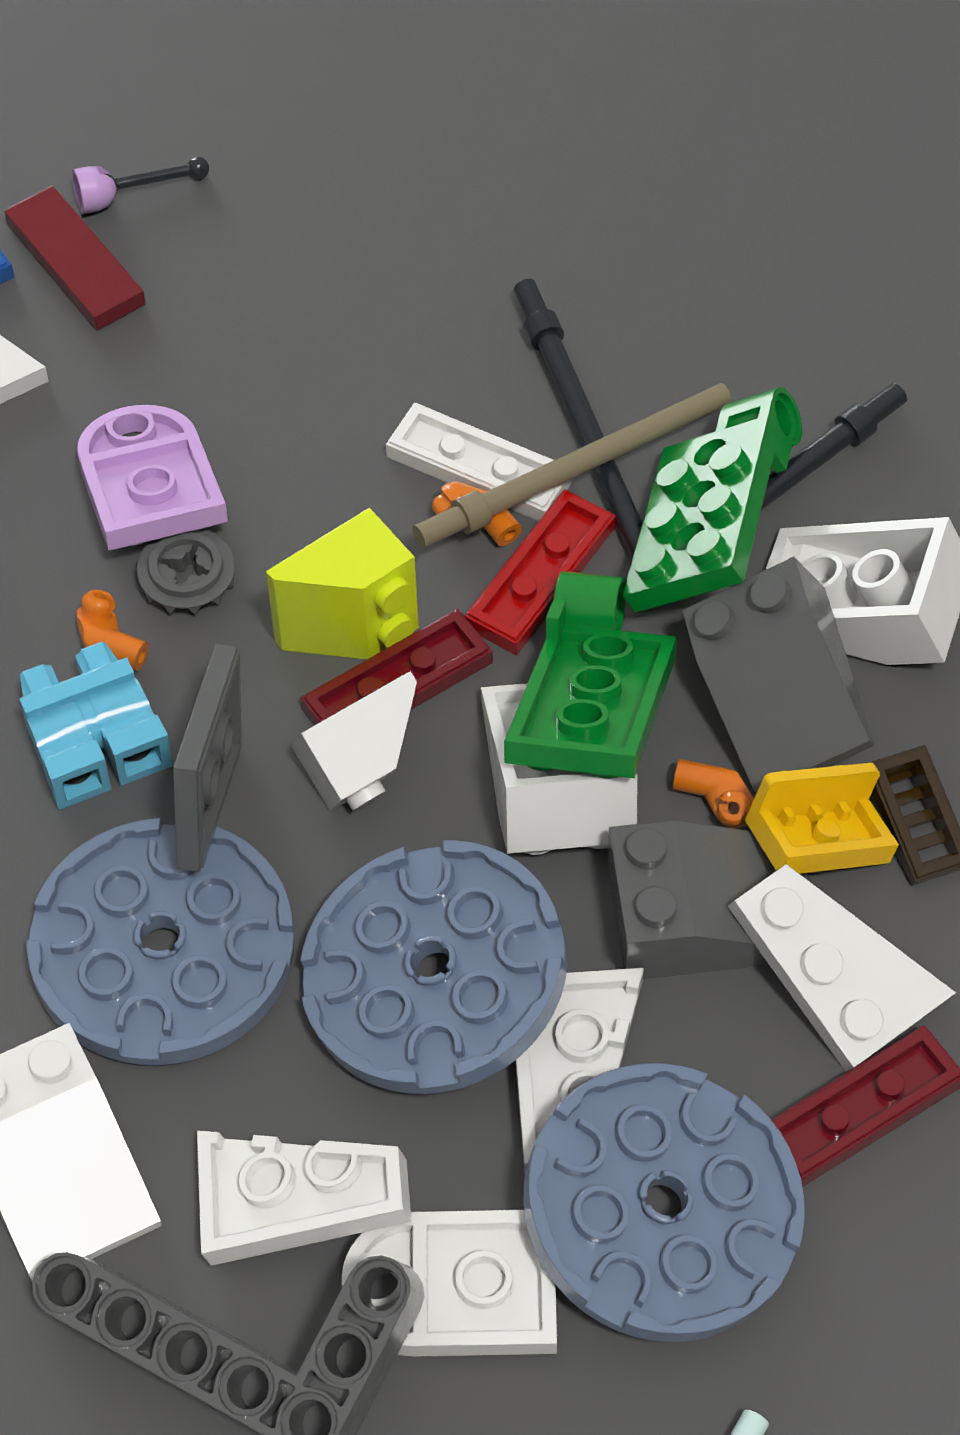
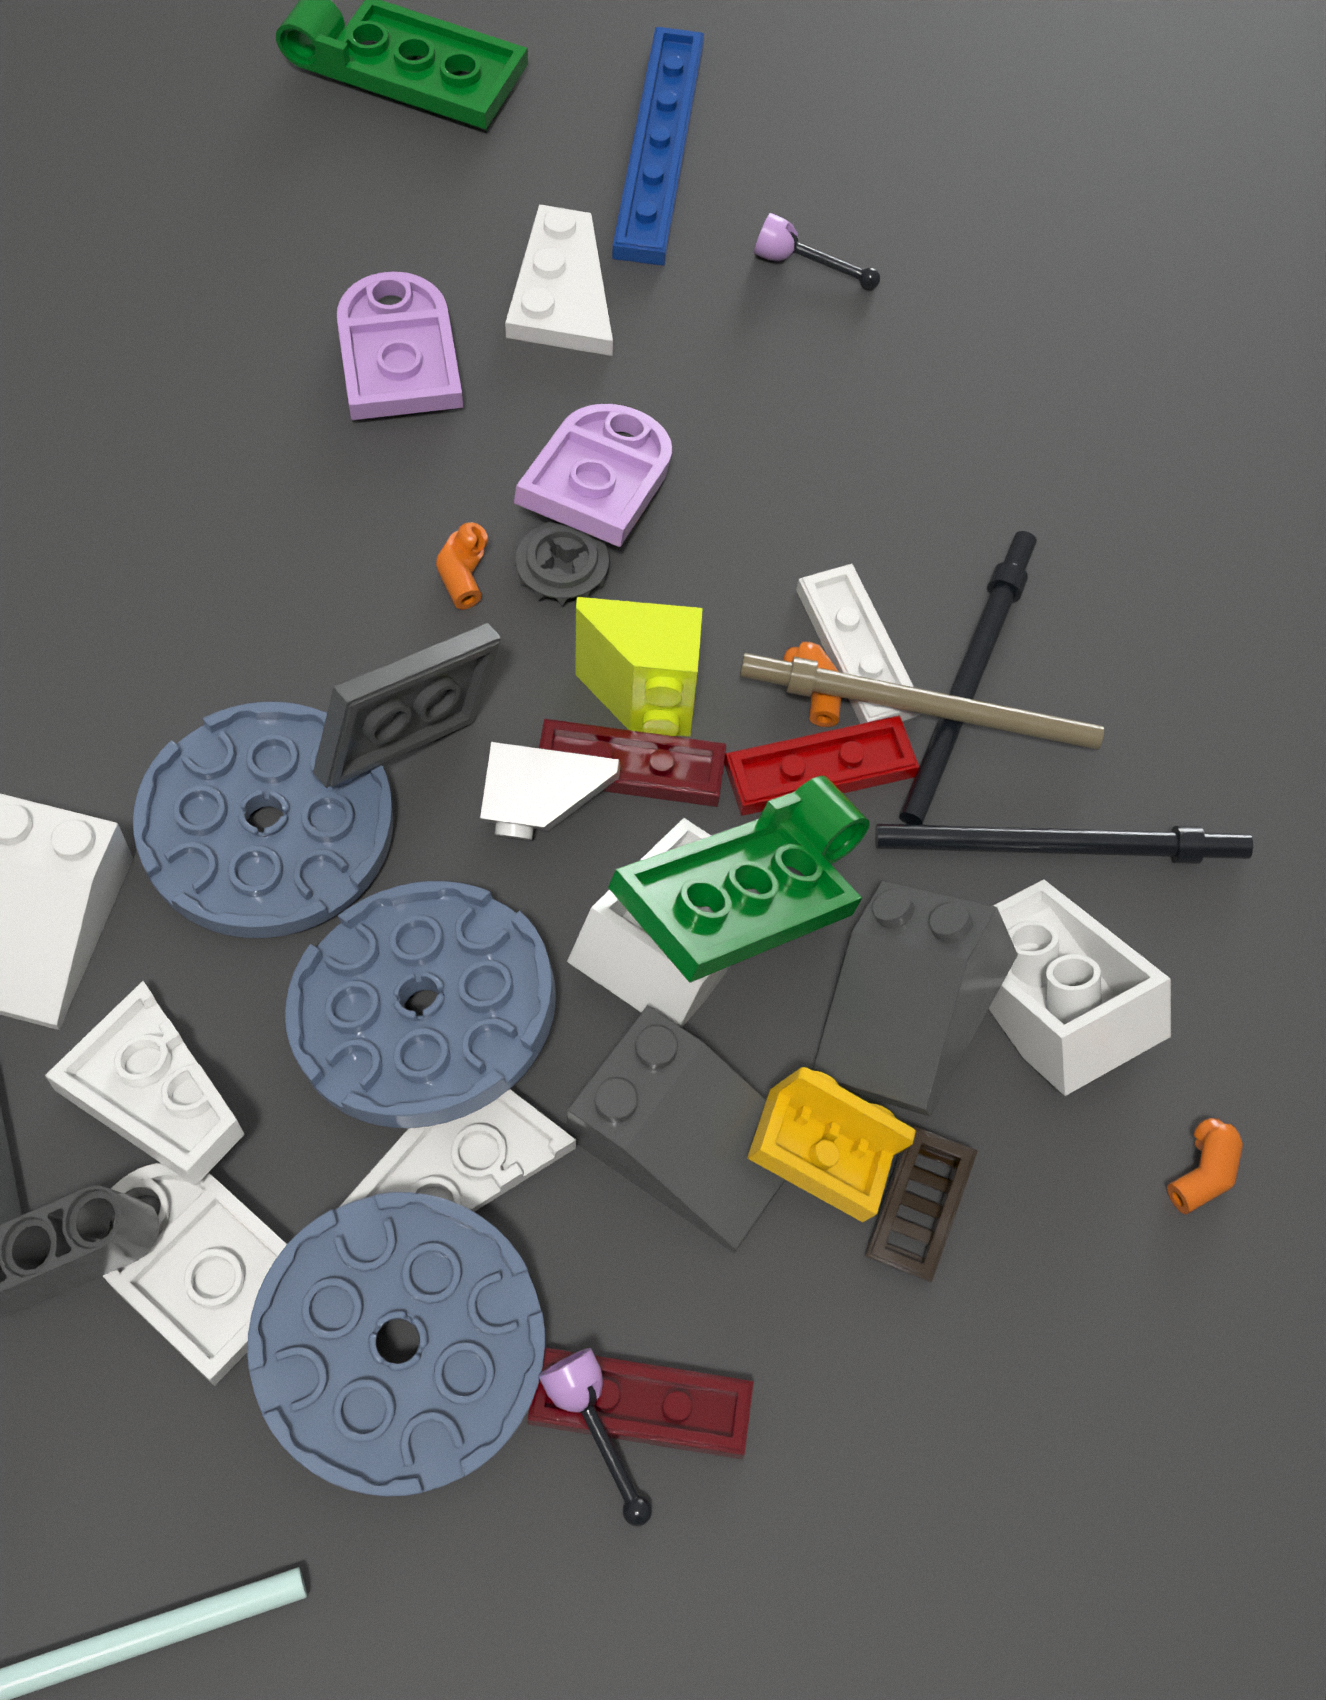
camera: 35 degrees right, 5 degrees up
dark red tile [4,185,146,330] -> none
medium azure hips [19,642,173,810] -> none
green hinge [623,387,802,613] -> none
orange arm [673,759,754,829] -> none
white wing [728,864,956,1072] -> none
none -> hinge [538,1348,652,1526]

